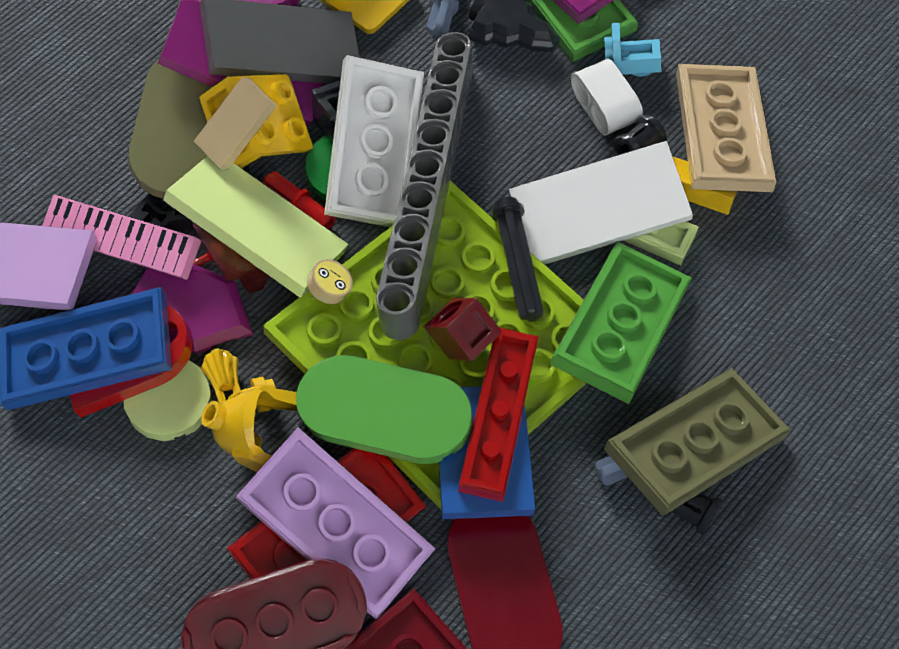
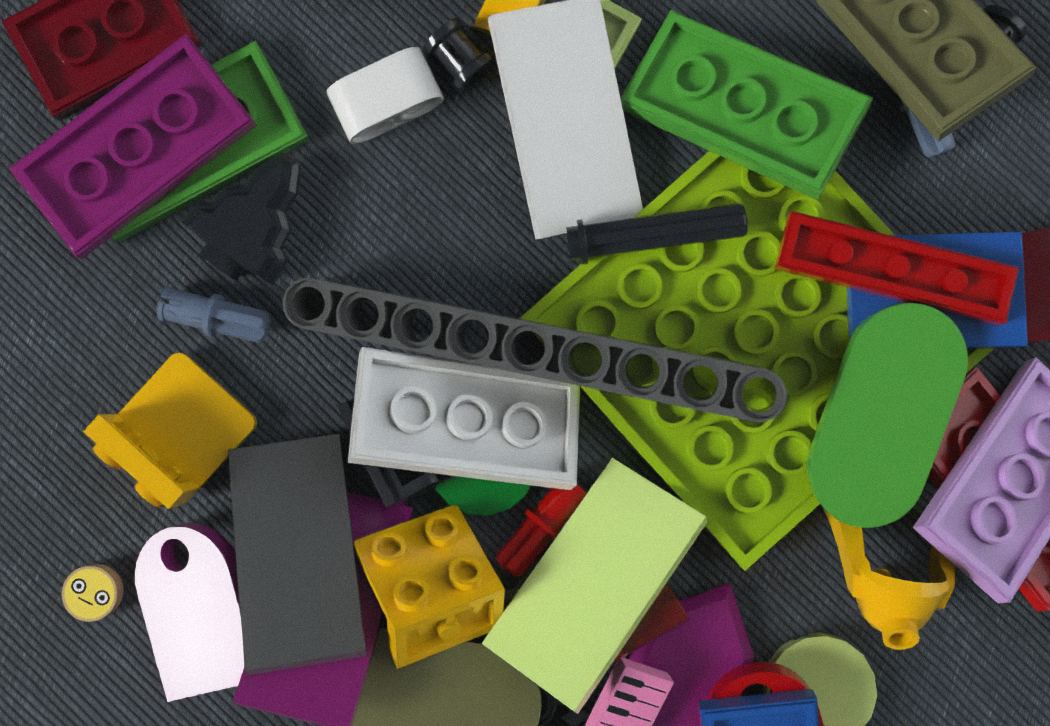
camera: 85 degrees left, 25 degrees up
tan tile [194,77,277,170] -> none
yellow piece [200,348,276,413] -> none
tile [307,259,353,304] -> none
dark red brick [423,298,502,361] -> none
medium azure bracket [604,23,662,76] -> none

